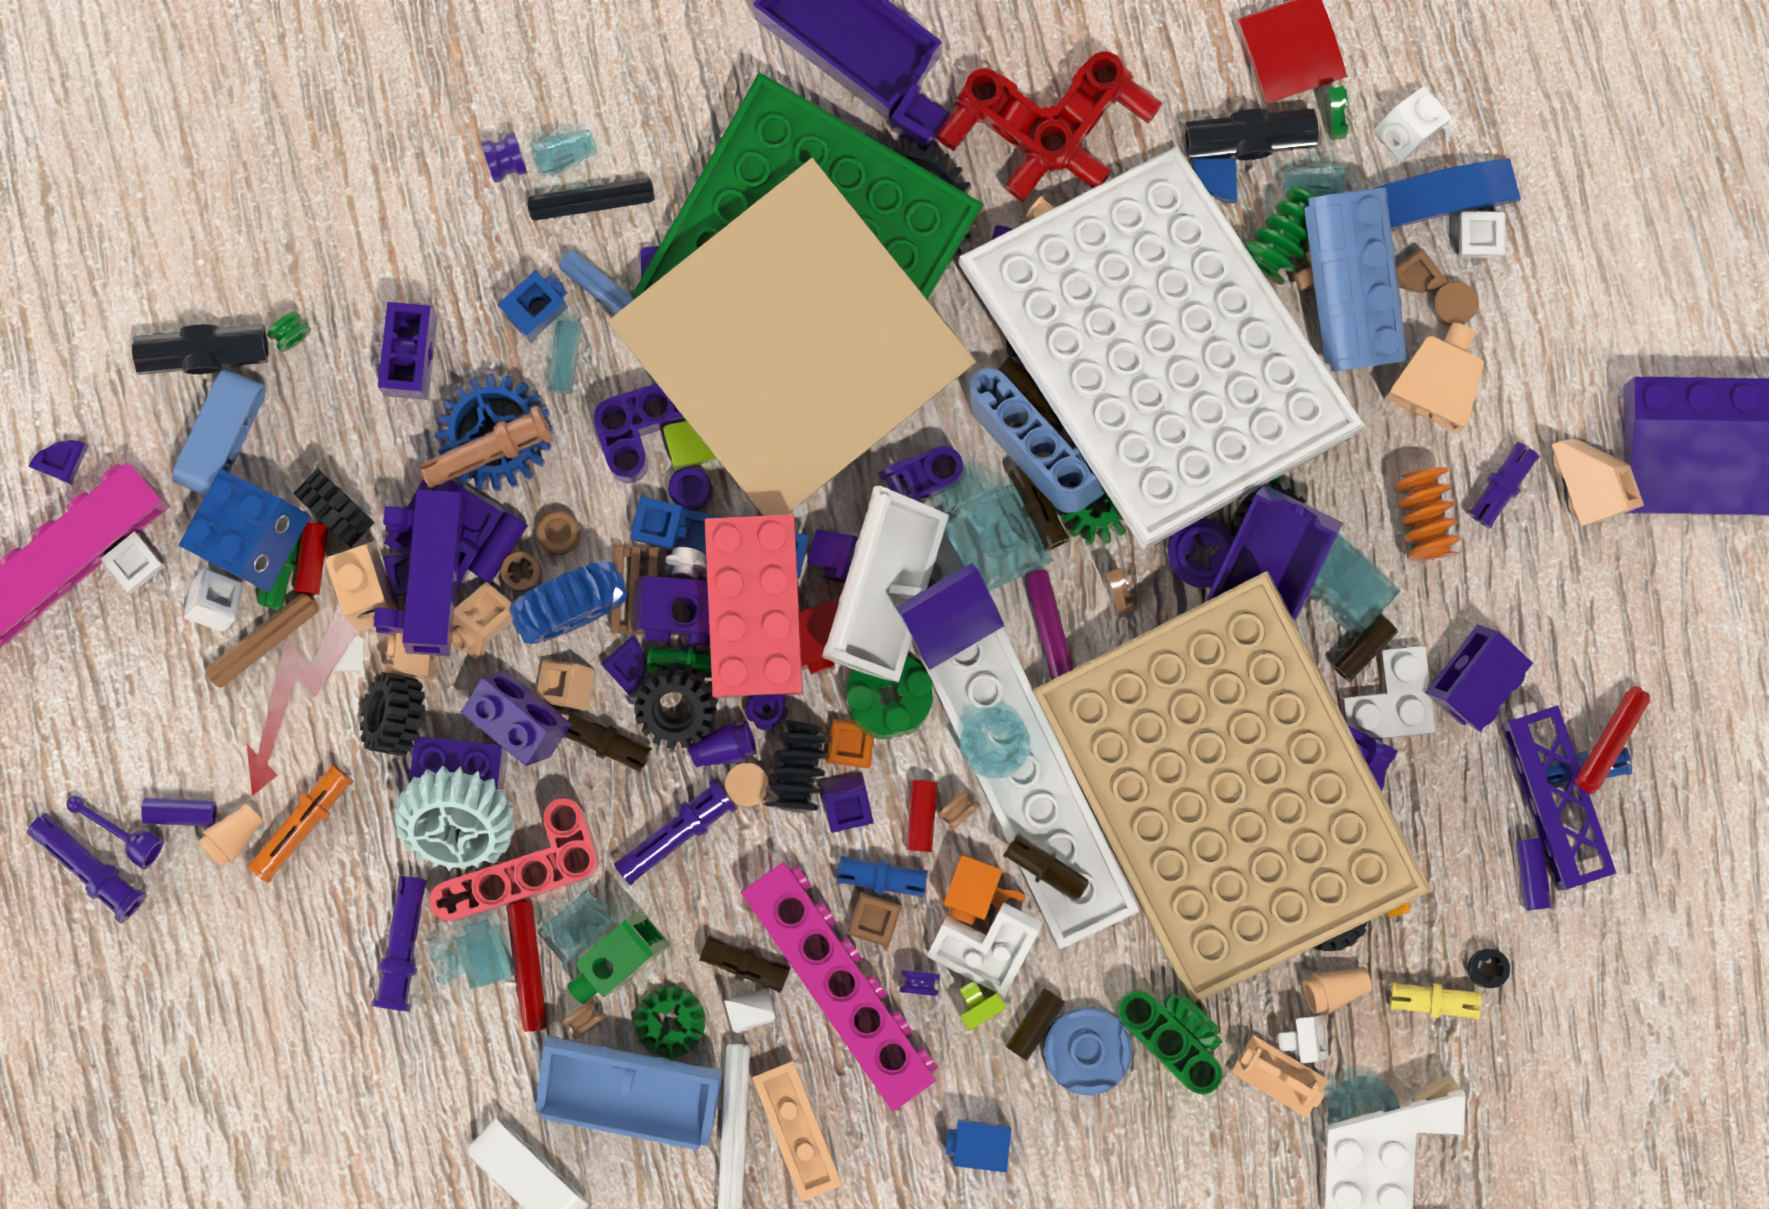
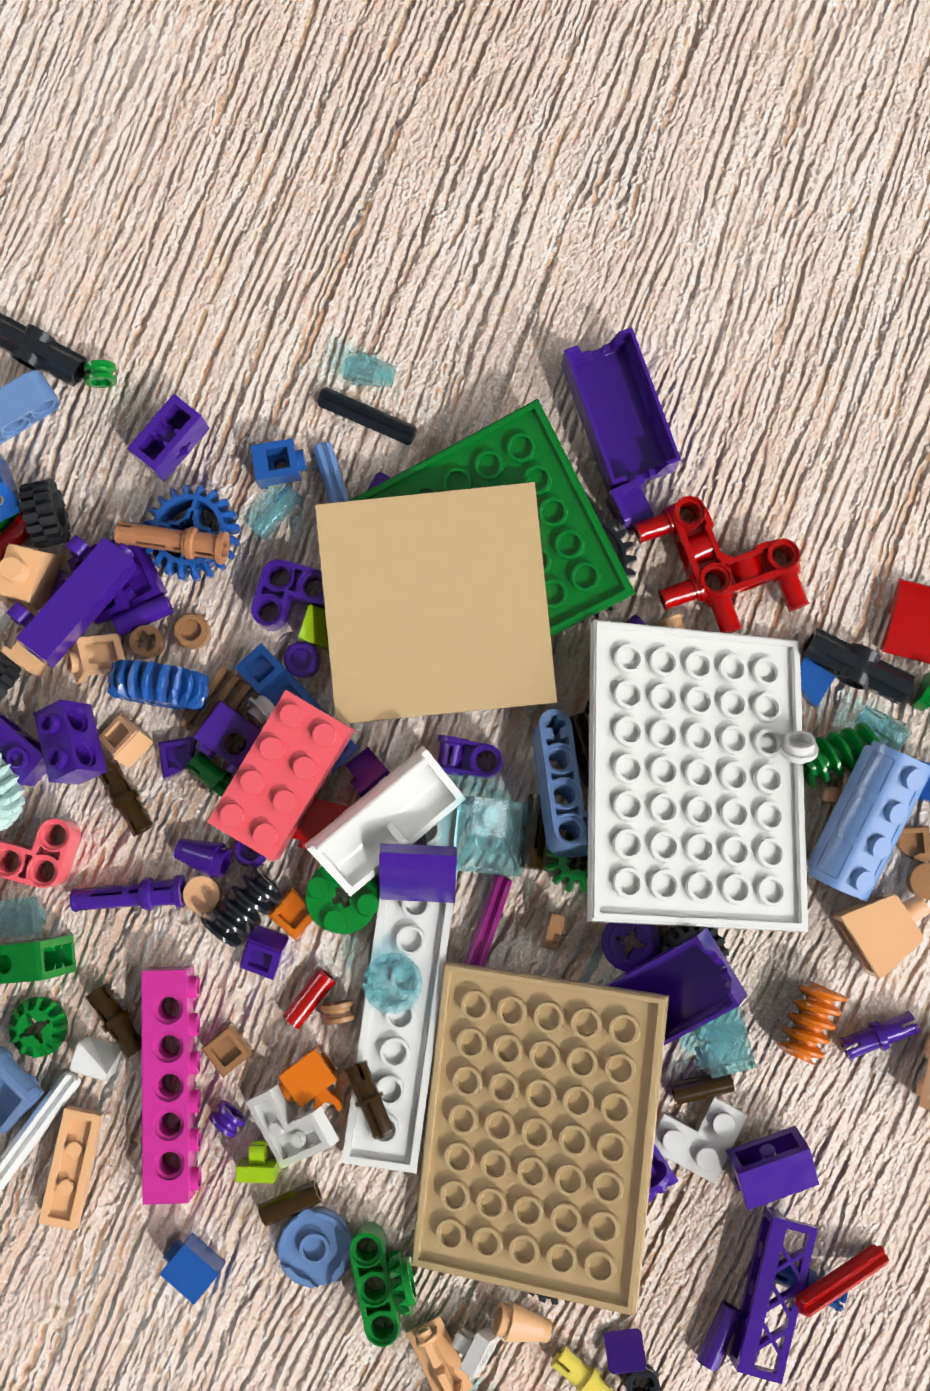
camera: 30 degrees right, 0 degrees up
dark purple wheel [481,132,527,183] -> none
black tyre [634,663,718,749] -> none
blue pin [837,856,928,898] -> none
none -> dark purple piece [604,1328,647,1374]
none -> white plate [780,731,819,764]

